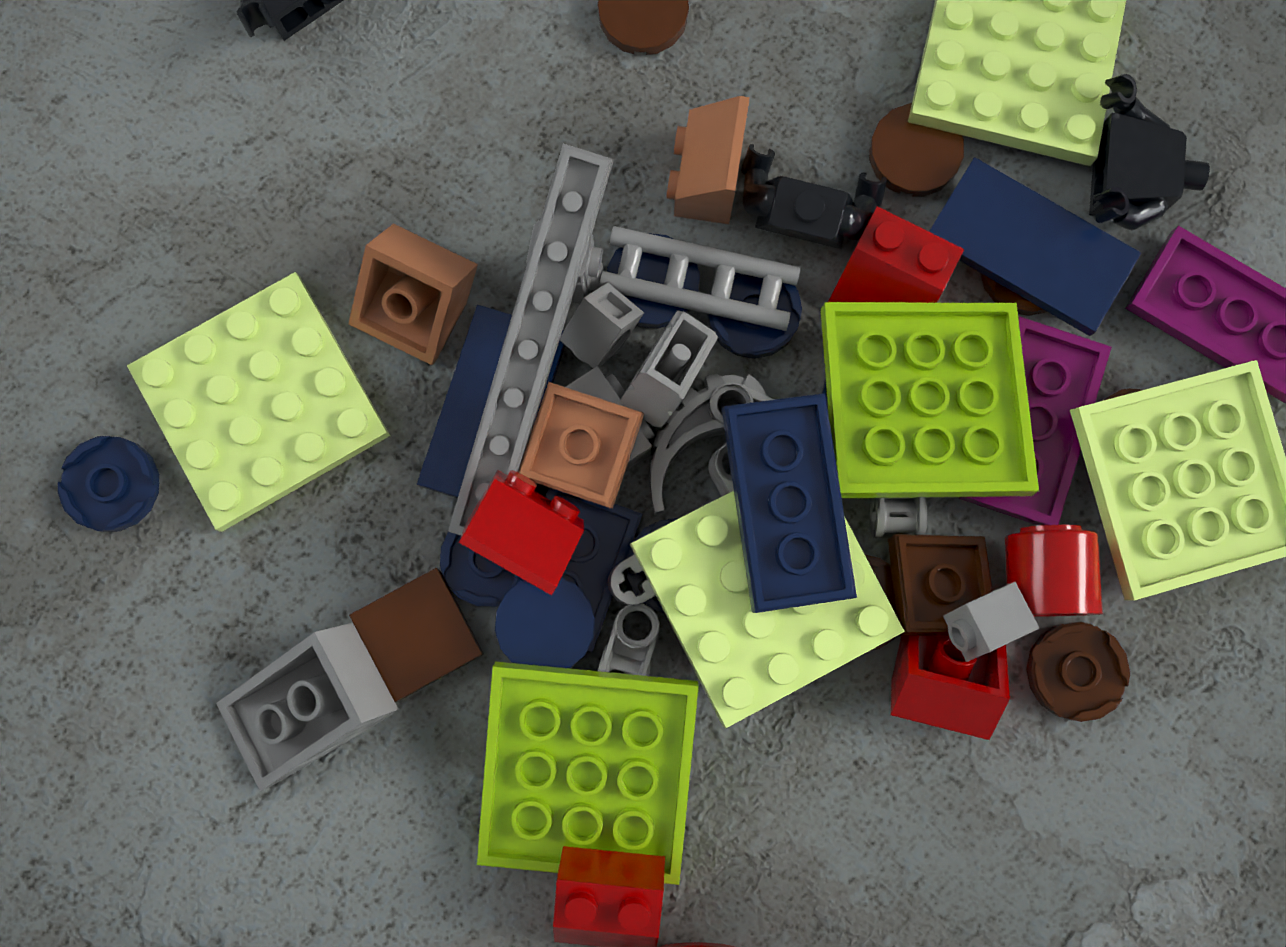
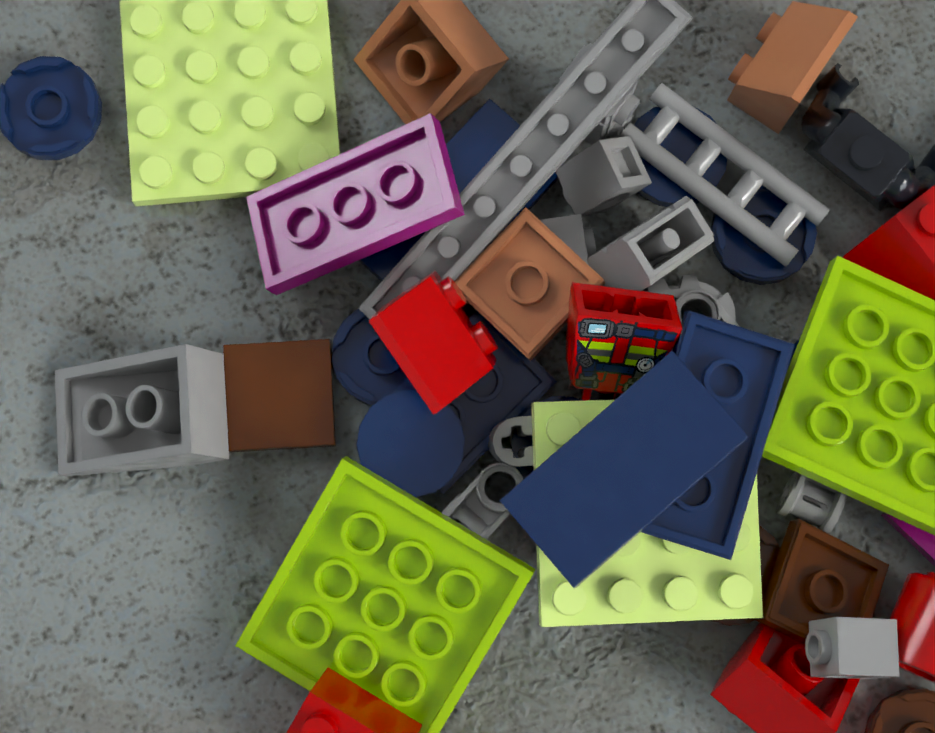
camera: 20 degrees right, 0 degrees up
none -> plate [246,113,465,296]
none -> dark blue tile [499,351,749,588]
none -> torso [566,282,682,401]

